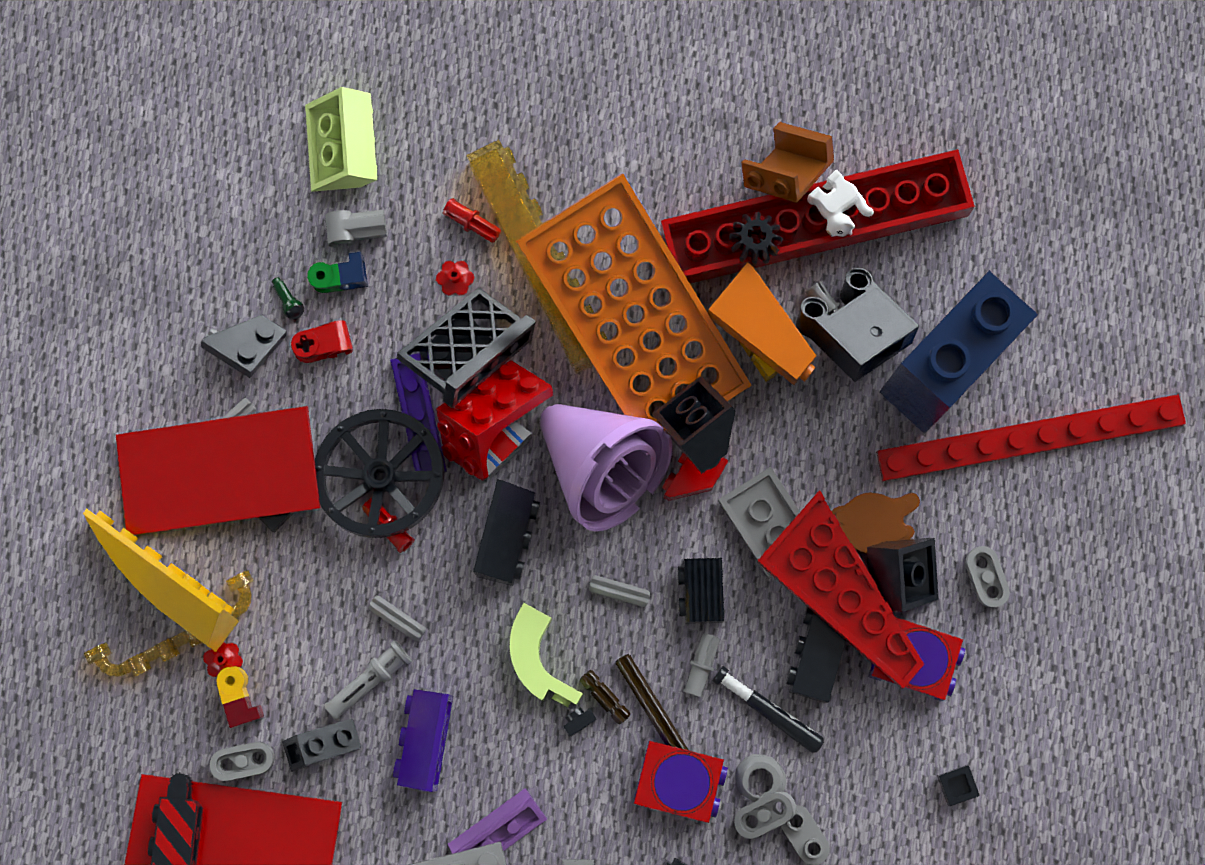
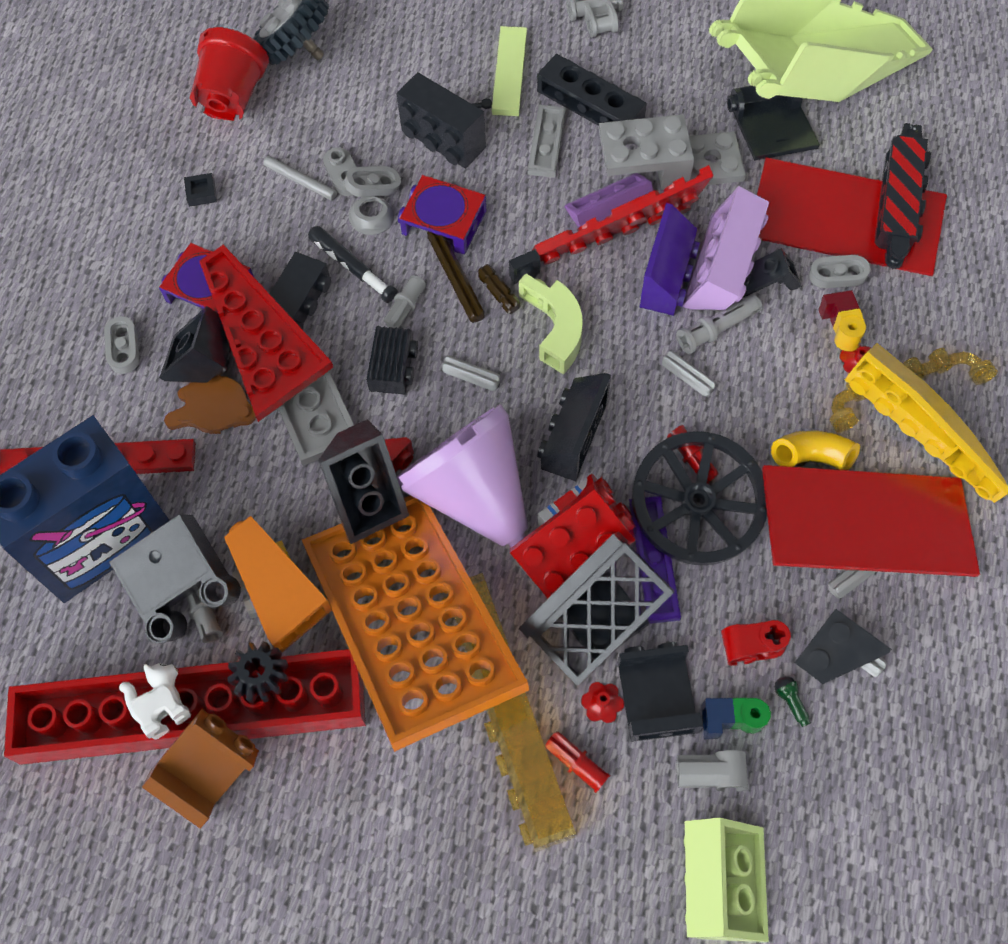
camera: 170 degrees left, 15 degrees down
none -> light grey bar [263,156,337,201]
none -> red wing [532,165,714,265]
none -> black panel [617,642,703,742]
none -> lavender slope [683,186,769,310]
none -> yellow cylinder [771,430,860,470]

